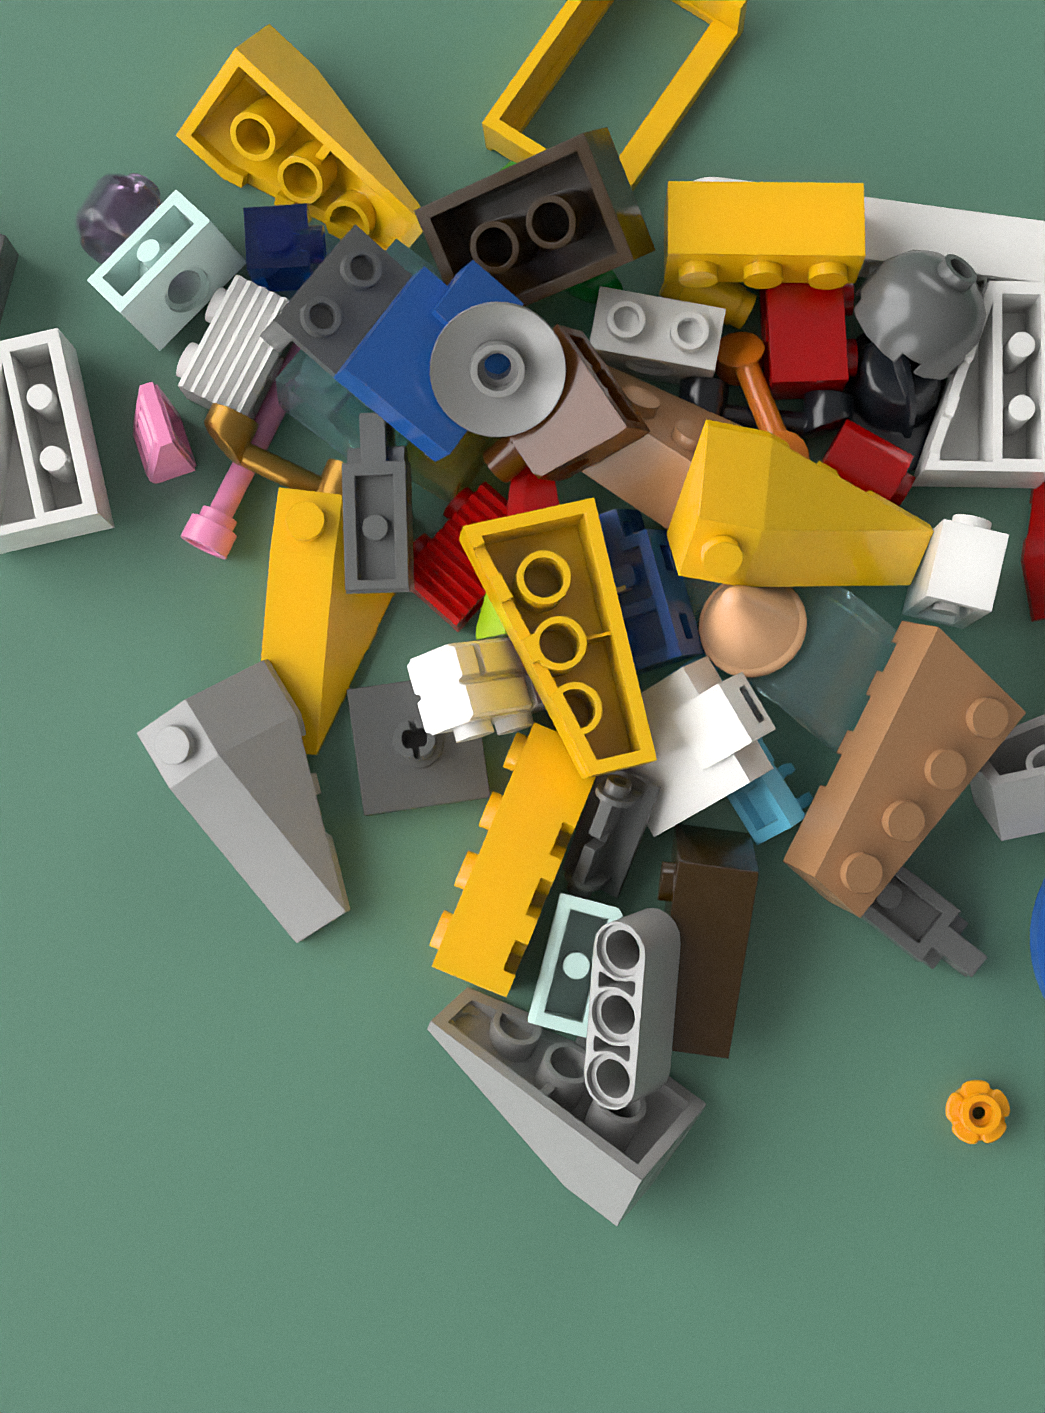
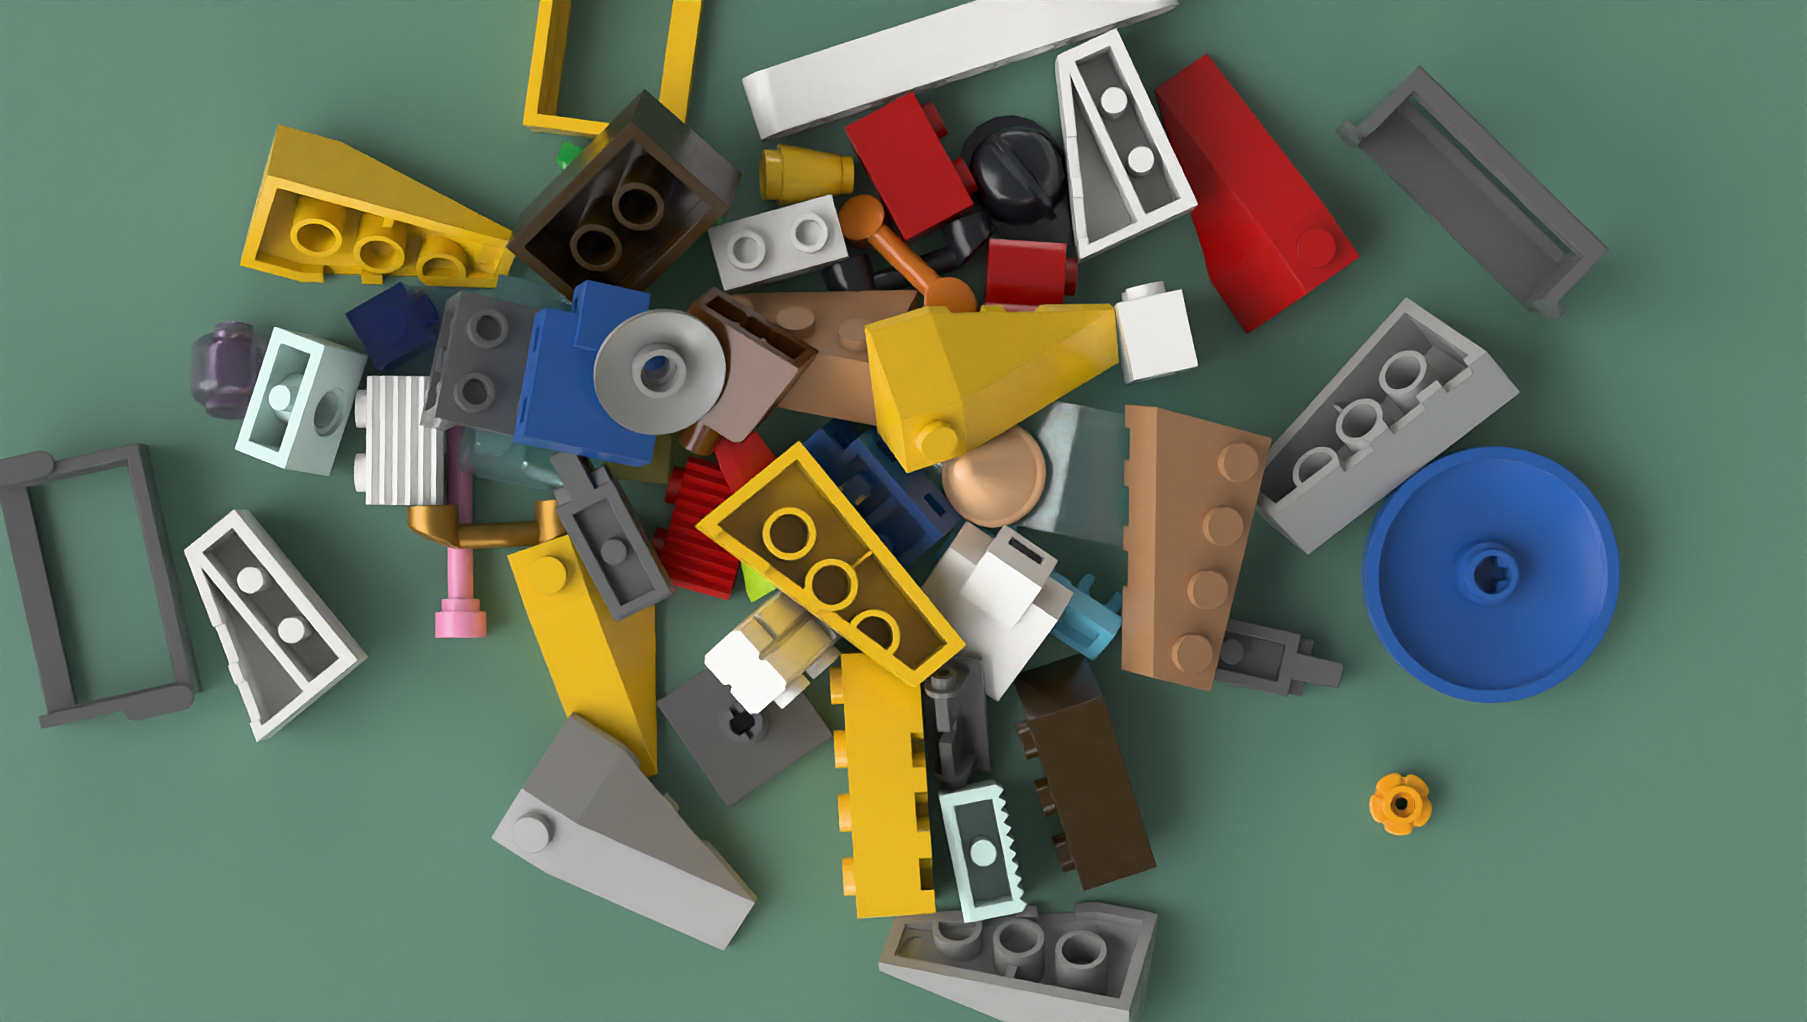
camera: 30 degrees left, 5 degrees up
bright pink slope [133,382,197,484] -> none
light grey beam [584,908,681,1110] -> none
yellow brick [664,181,866,290] -> none
dark grey cylinder [854,249,986,380] -> none

